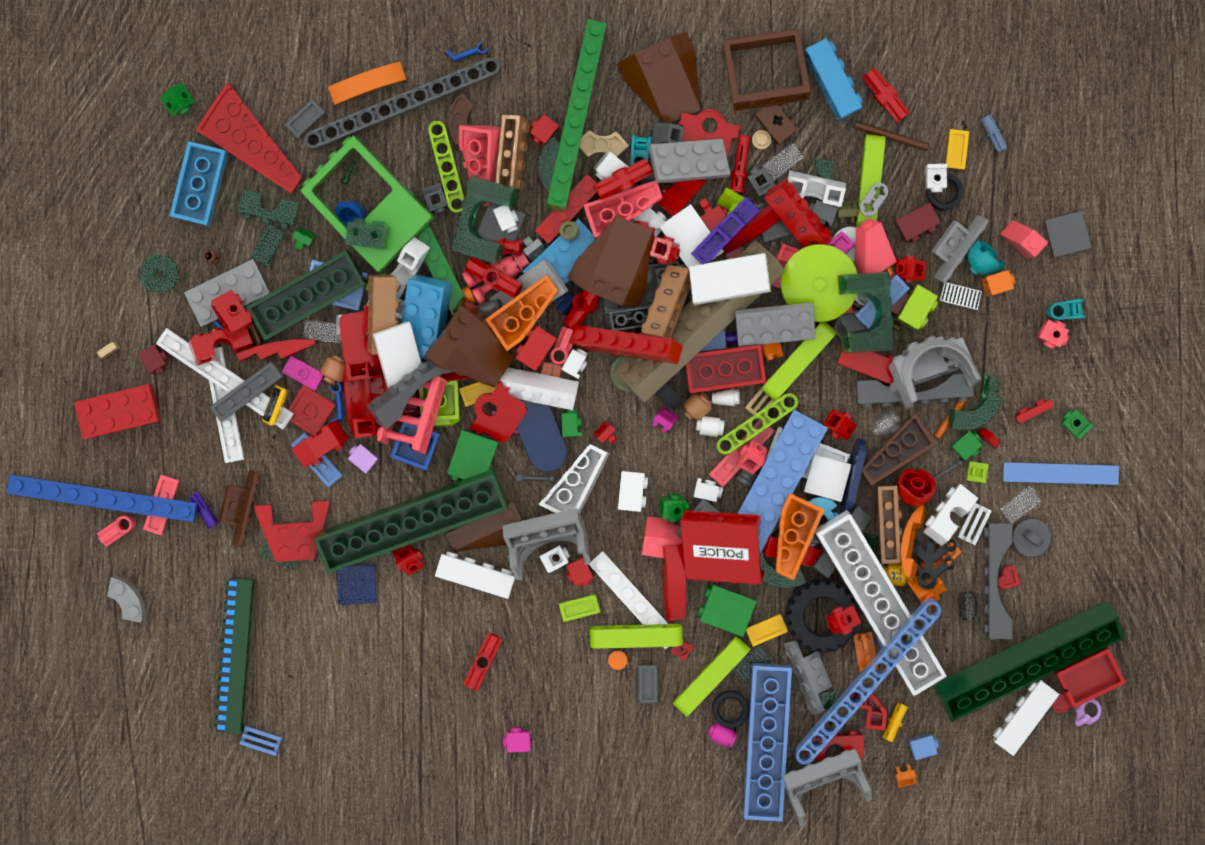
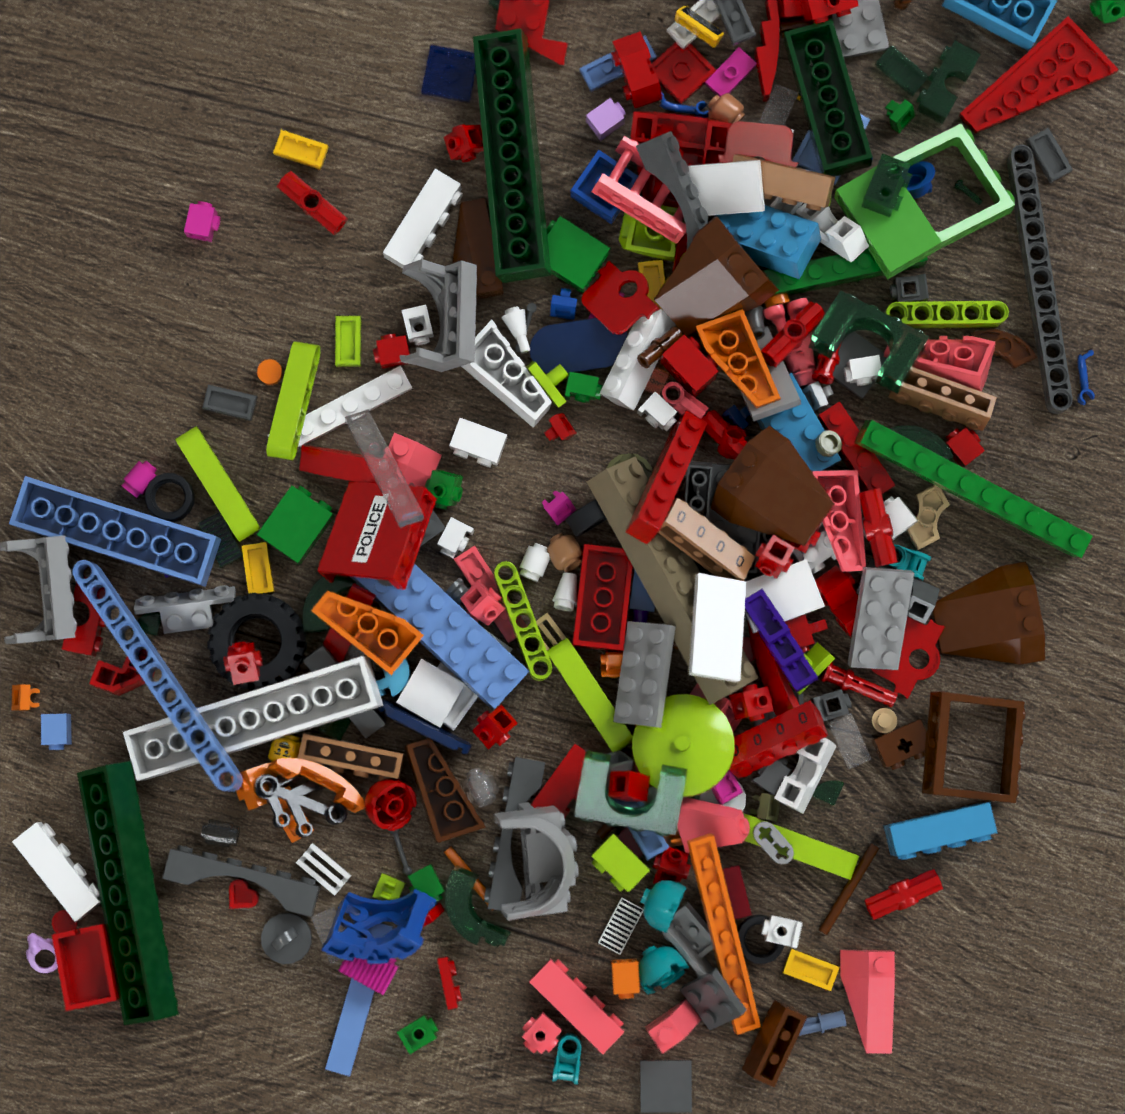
camera: 100 degrees right, 5 degrees down
orange slope [328,62,407,105] -> none
red plate [671,640,693,661] -> none
orange hinge [853,631,878,672] -> none
yellow pin [882,702,908,742] -> none
white arch [923,484,978,546] -> none
none -> yellow plate [273,130,329,170]
none -> blue fence [321,889,436,964]
none -> dark pink brick [338,958,399,995]
none -> clear tile [345,409,424,528]
none -> white cone [501,306,531,354]
none -> lime tile [526,361,569,408]
none -> coral brick [529,958,624,1054]
none -> blue tile [550,288,577,320]
none -> red brick [608,771,650,802]
none -> reddish brown pin [637,327,683,368]
none -> teal cylinder [640,880,686,933]
none -> dark grey plate [680,969,747,1030]
none -> orange plate [687,833,761,1035]
none -> red brick [729,684,774,722]
none -> reddish brown brick [742,999,807,1087]
none -> coral wedge [840,950,895,1053]

